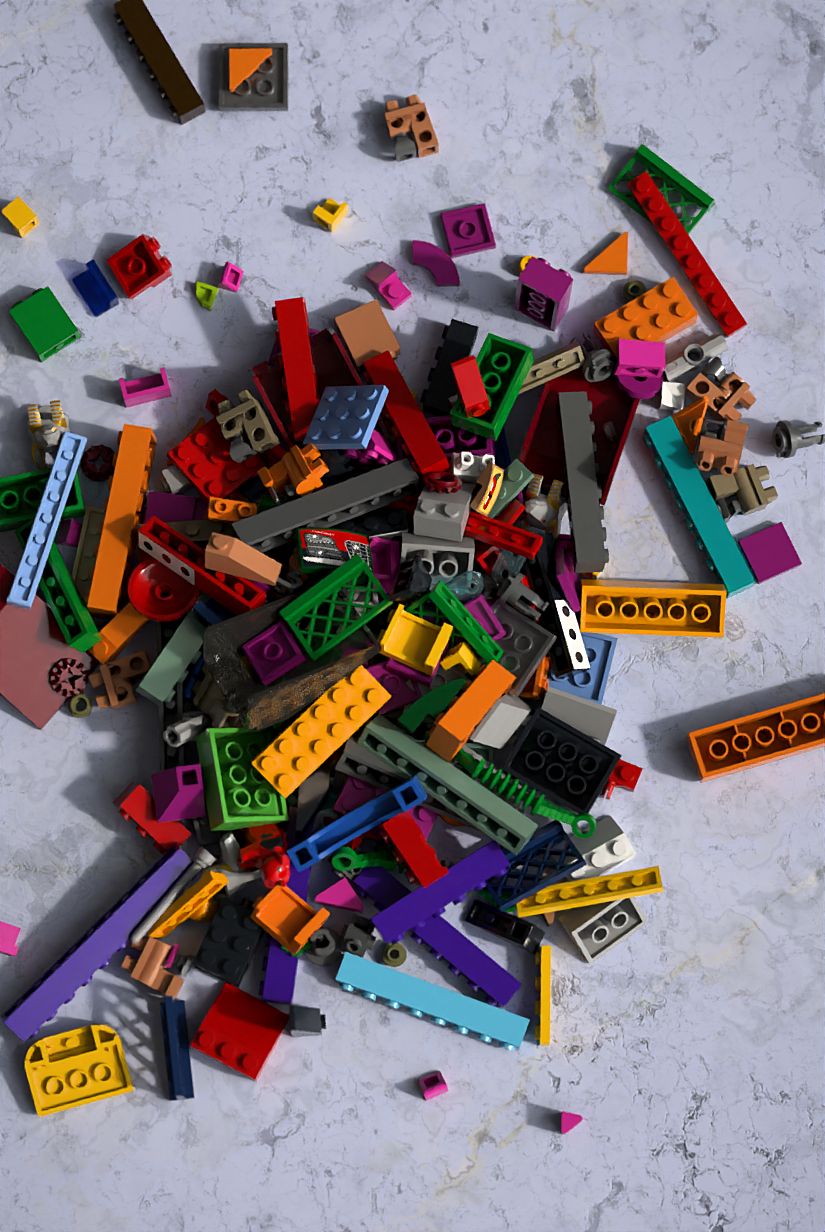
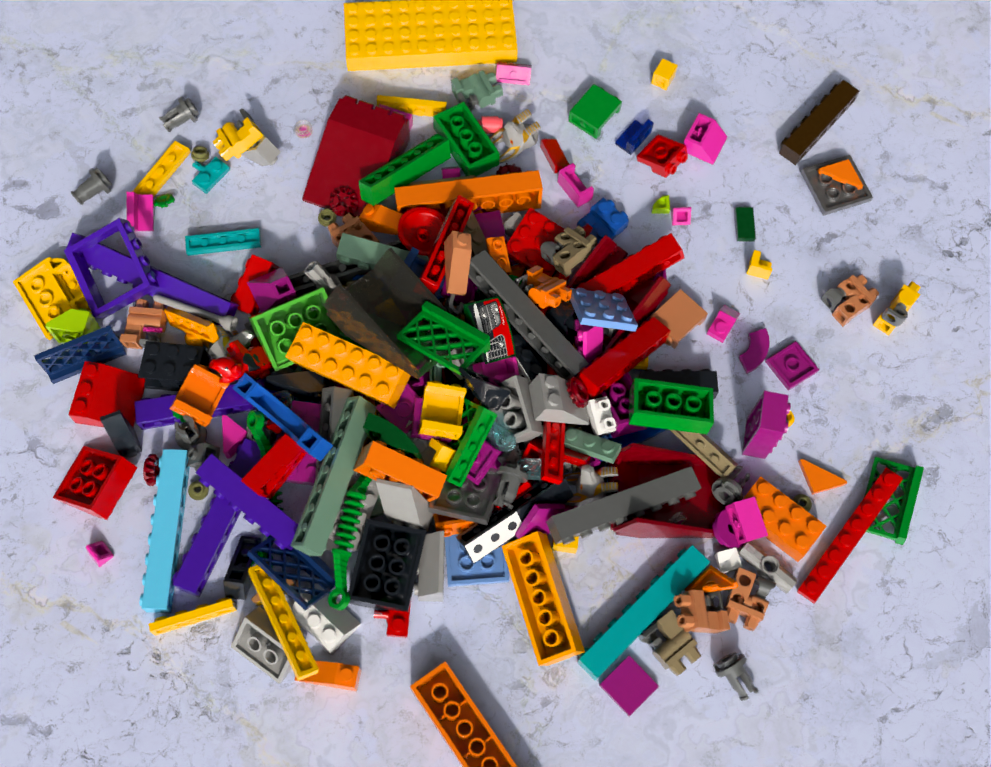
camera: 70 degrees right, 10 degrees down
light blue tile [7,431,87,610] -> none
magenta tile [241,620,306,686] -> none
red slope [451,355,490,418] -> none
slope [470,461,504,516] -> none
dark pink slope [560,1111,583,1135] -> none
none -> lime slope [45,308,101,344]
none -> red slope [53,446,138,520]
none -> dark purple window [64,218,159,319]
none -> dark red gear [143,454,160,486]
none -> teal plate [185,228,261,256]
none -> orange slope [295,661,361,692]
none -> coral brick [478,116,503,134]
none -> red slope [540,139,569,174]
none -> blue plate [577,198,629,245]
none -> dark pink slope [684,113,727,165]
none -> dark green tile [734,207,756,242]
none -> yellow hips [873,281,921,335]

